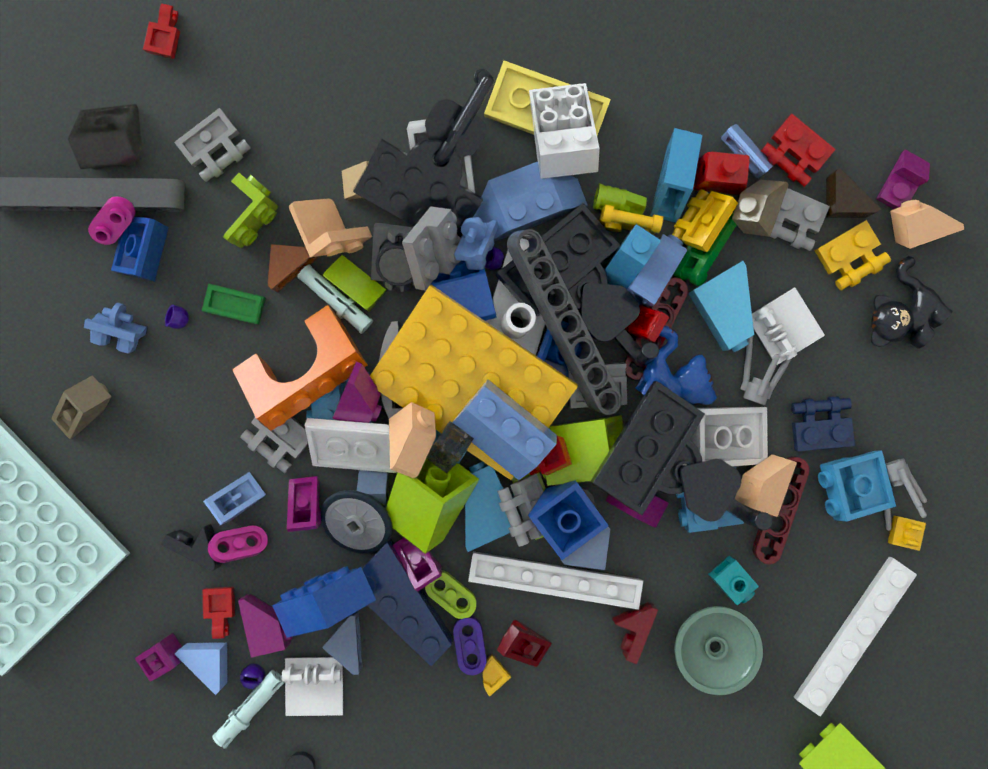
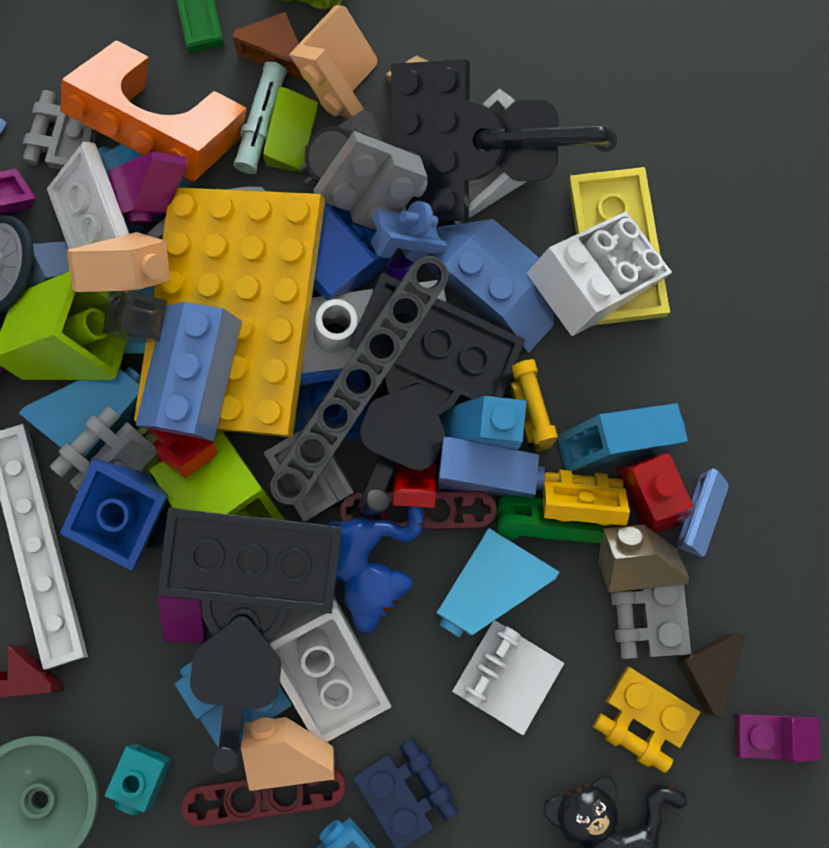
camera: 60 degrees right, 10 degrees down
sand blue slope [561,527,610,570] -> none
lime hinge [593,183,647,215] -> none
light grey plant [740,336,792,405] -> none
red plate [761,114,836,187] -> none
light nougat slope [890,200,964,249] -> none

